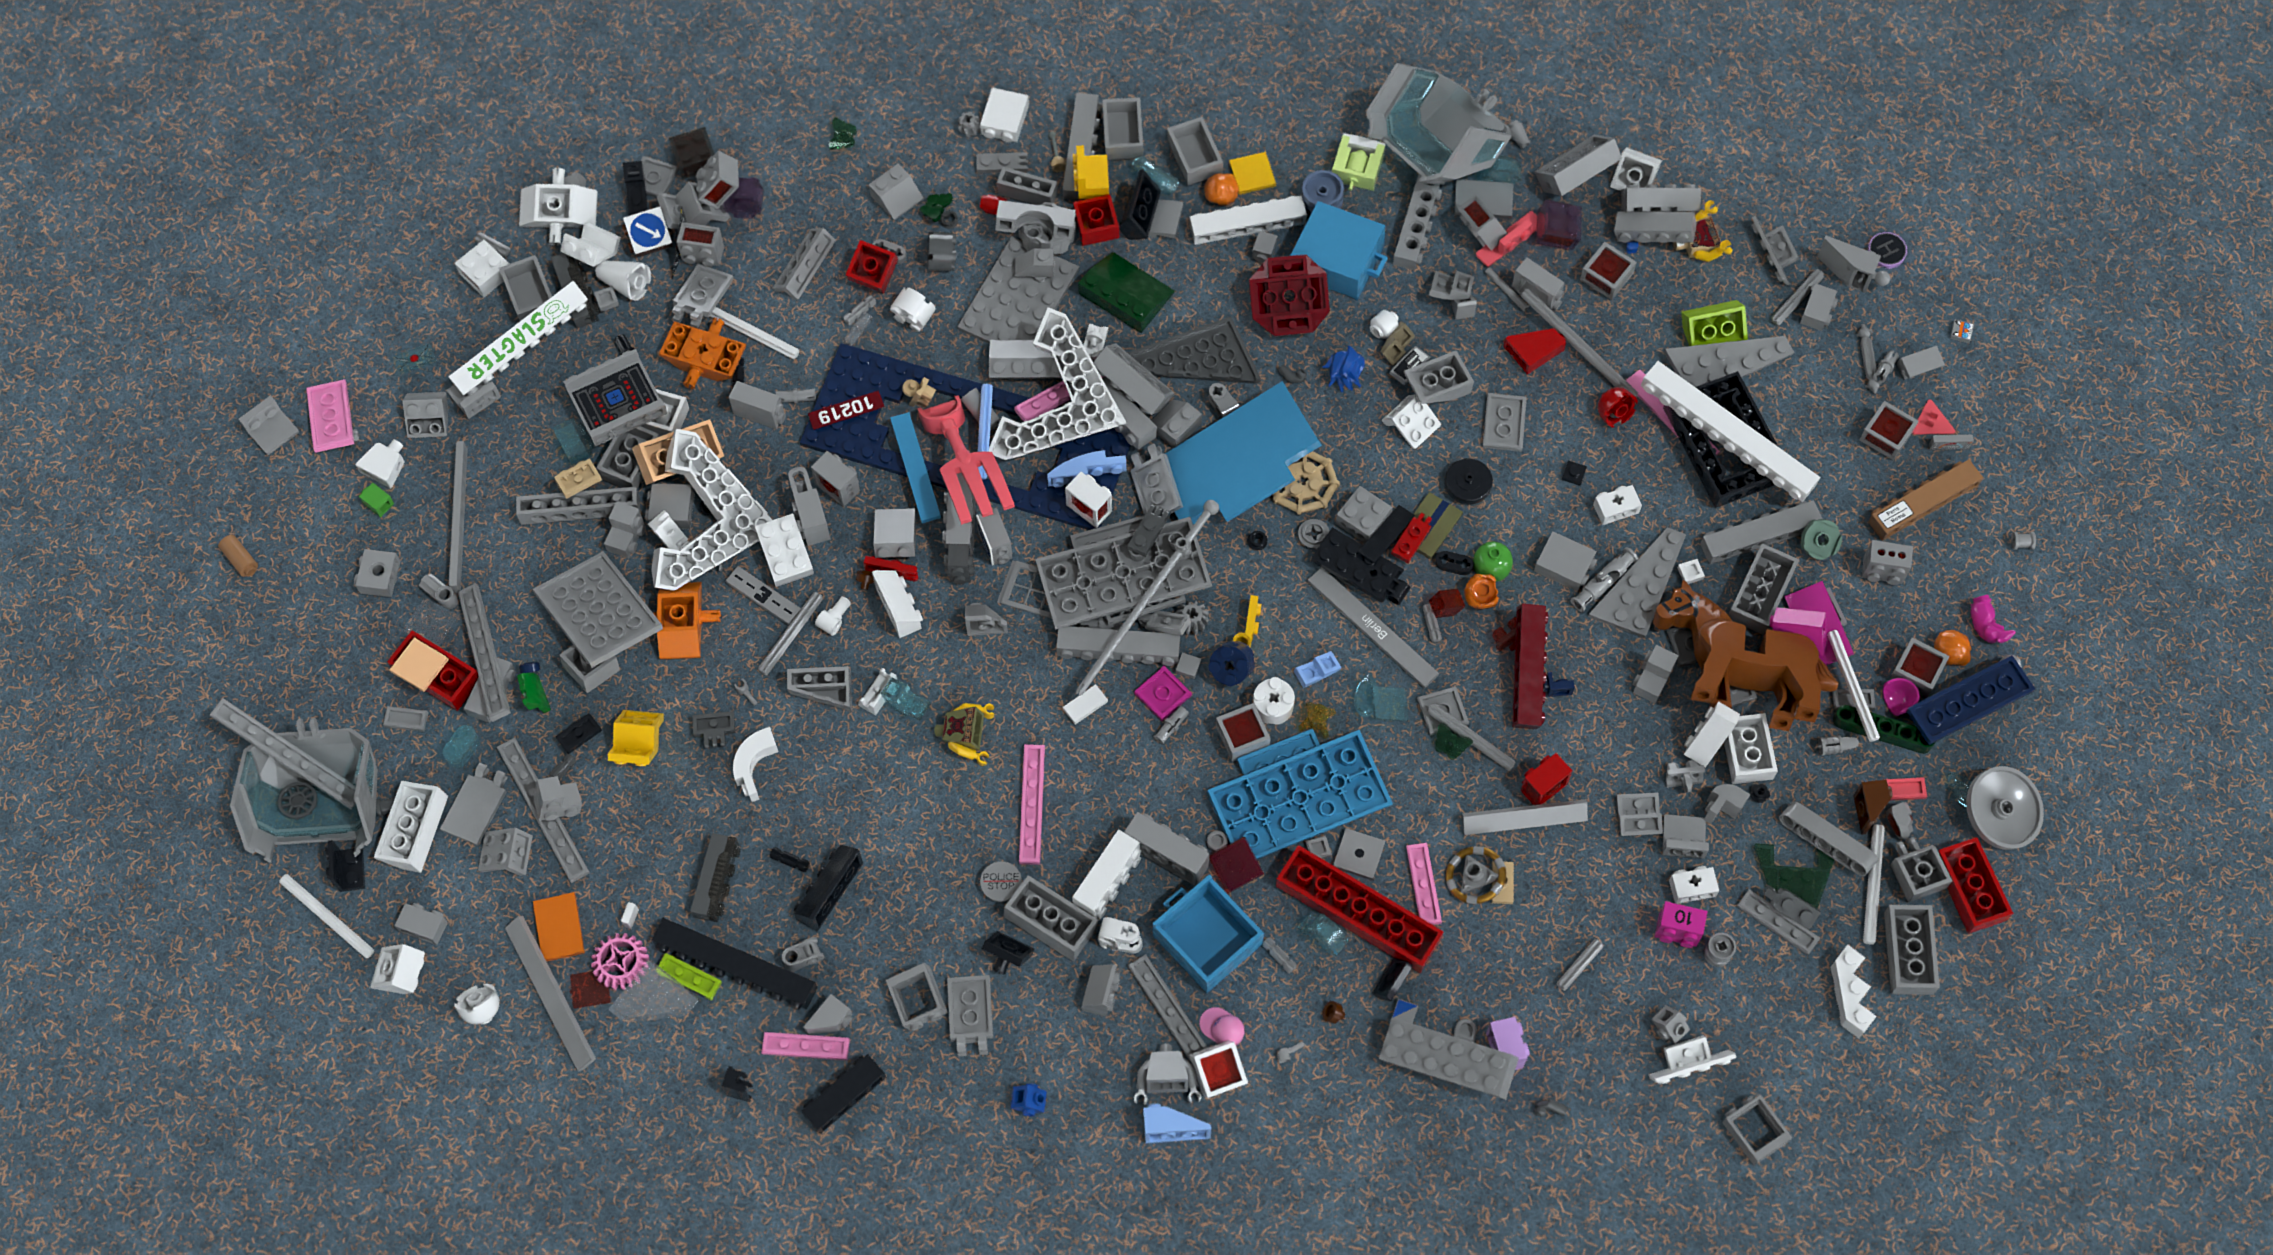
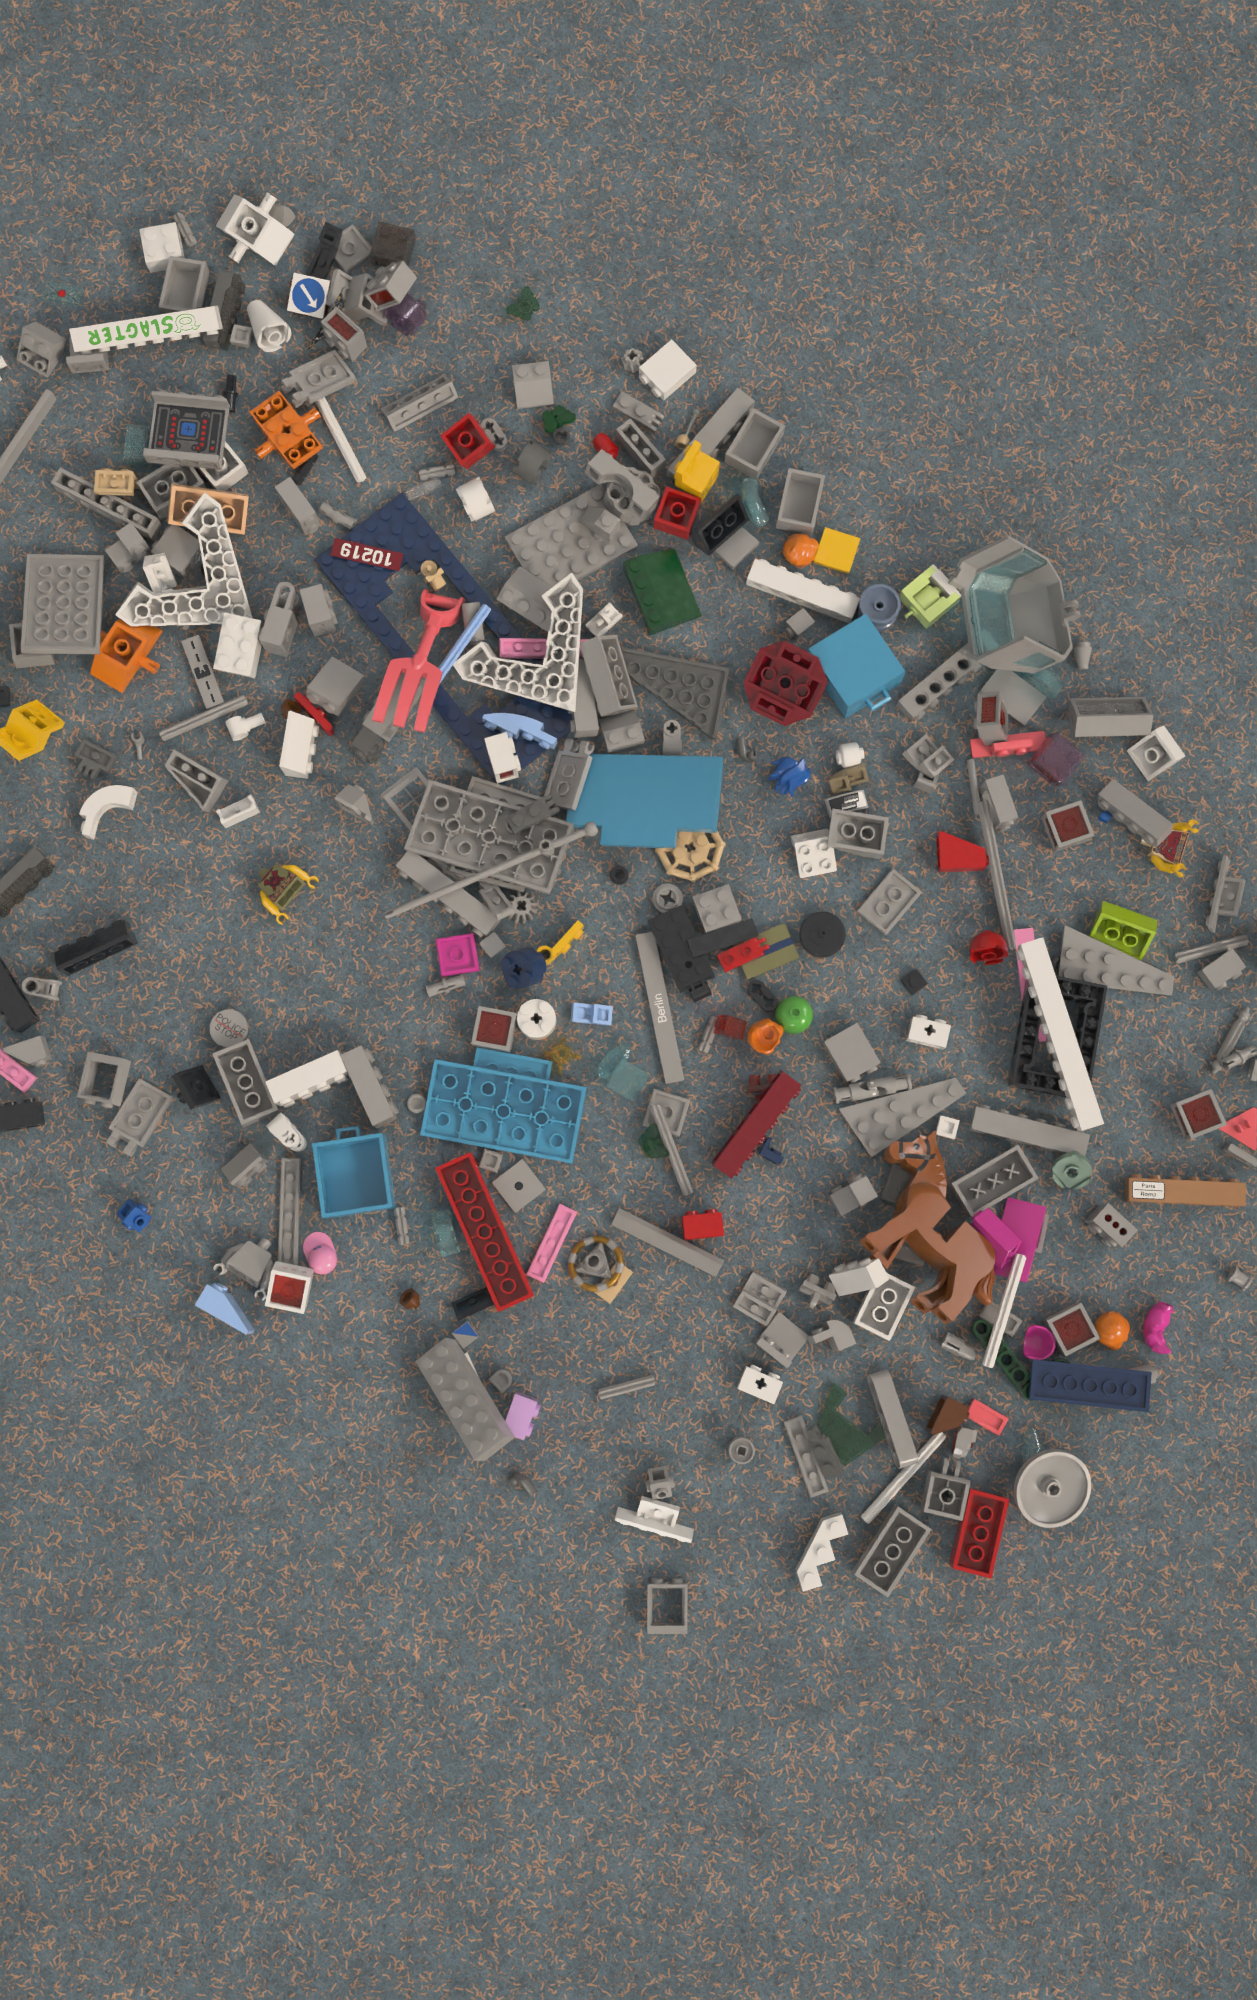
camera: 30 degrees right, 15 degrees up
white panel [560,222,621,267] -> none
black axle [770,847,810,872] -> none
clear light blue brick [880,677,931,720] -> none
dark azure tile [890,412,941,523] -> none
light grey piece [976,508,1013,566] -> none
bright pink tile [1019,745,1045,865] -> none
white tile [1063,684,1108,725] -> none
clear red tile [1209,837,1264,894] -> none
light grey hand [1277,1042,1305,1063] -> none
light grey wedge [1621,184,1701,212] -> none
dark pink brick [1655,901,1708,948] -> none
black plate [1750,783,1770,803] -> none

